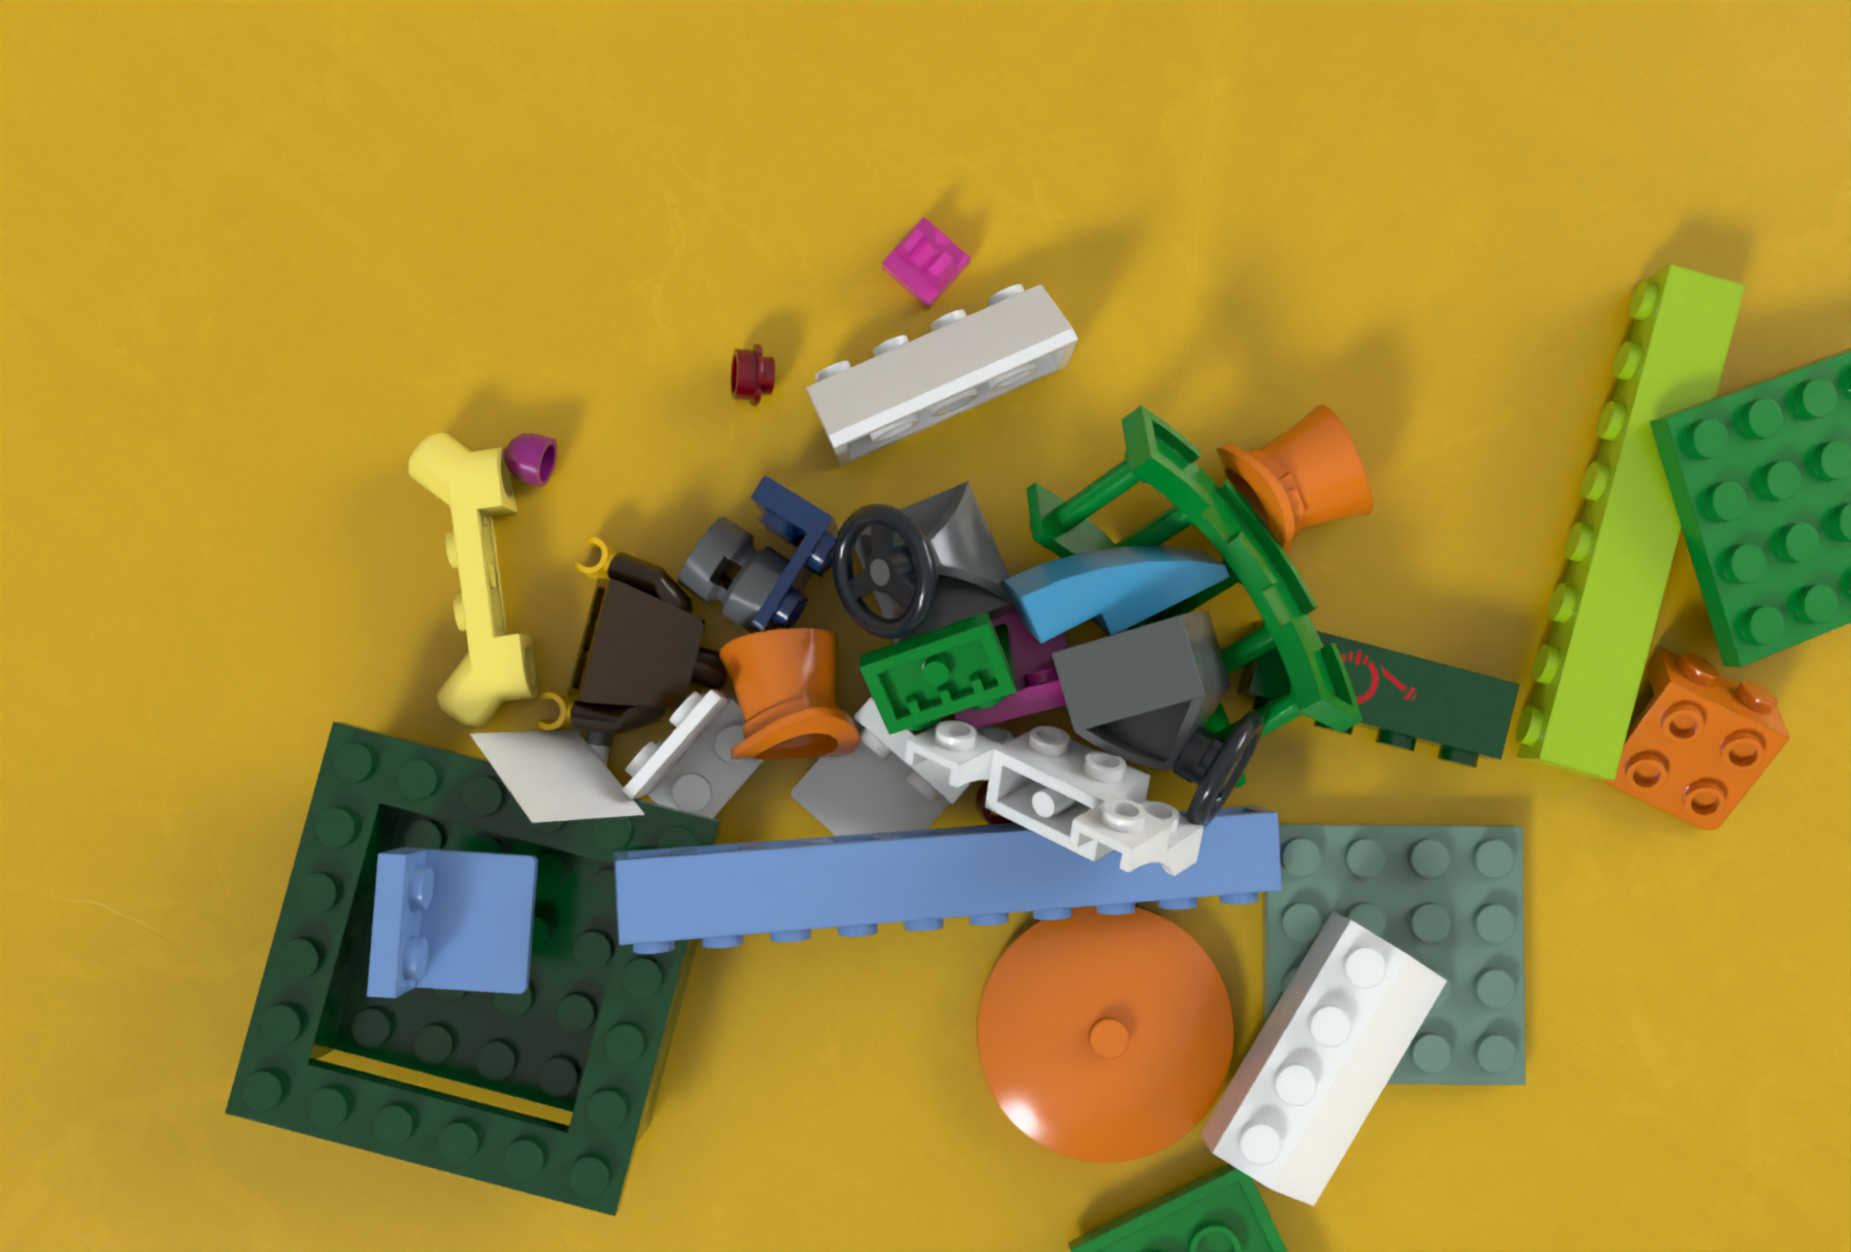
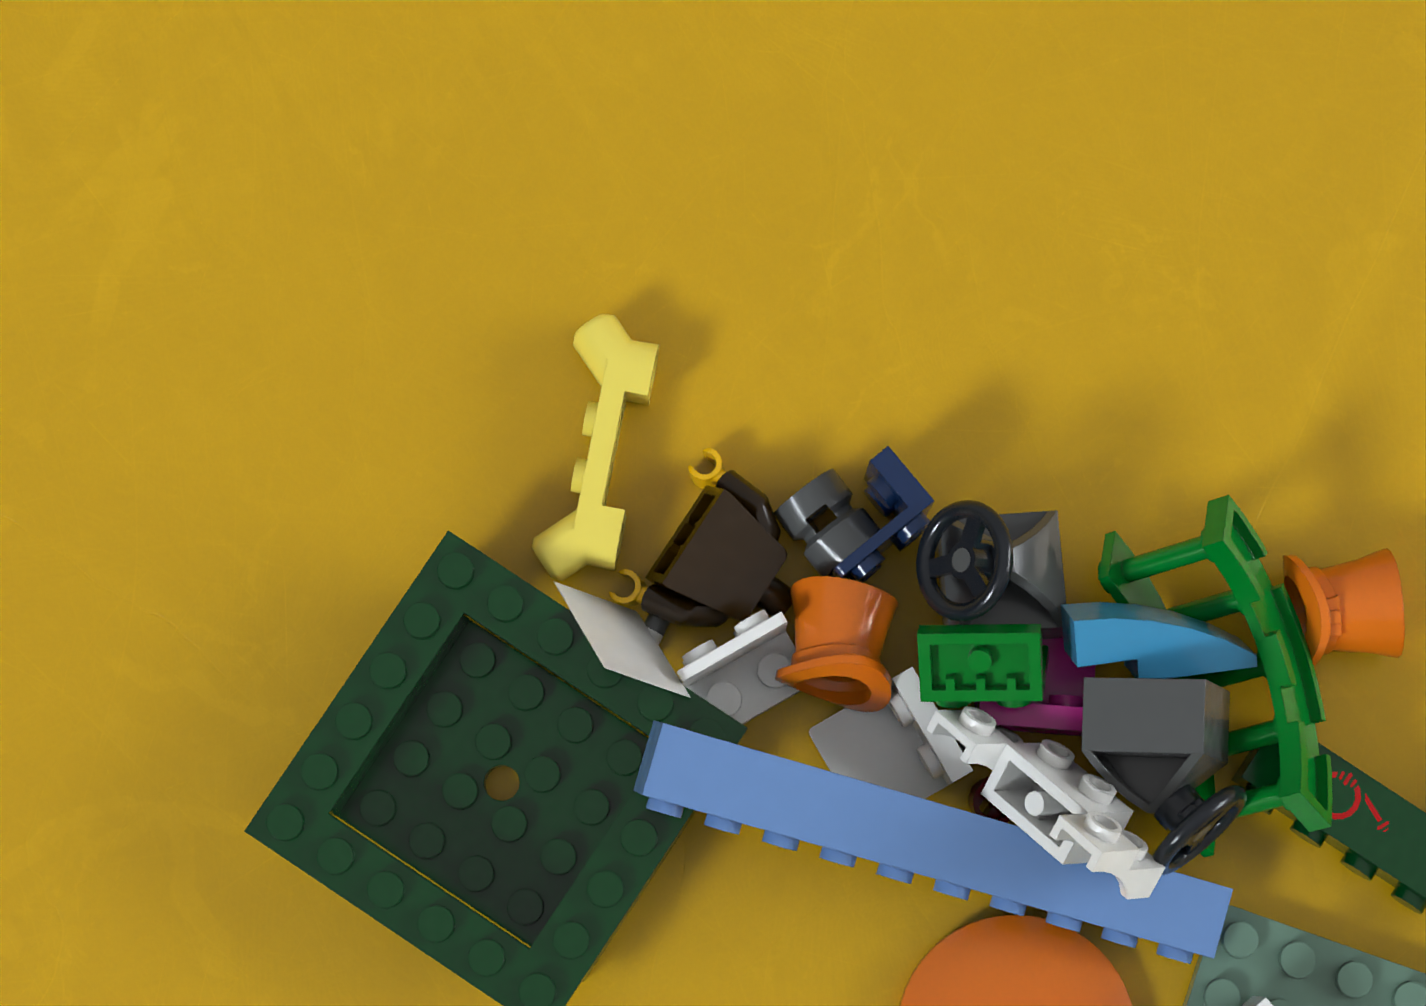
camera: 20 degrees right, 5 degrees down
medium blue bracket [367,847,538,998] -> none
magenta hinge [504,433,557,487] -> none
dark red plate [731,343,775,406] -> none
white slope [806,284,1078,467] -> none
dark pink tile [882,217,970,310] -> none

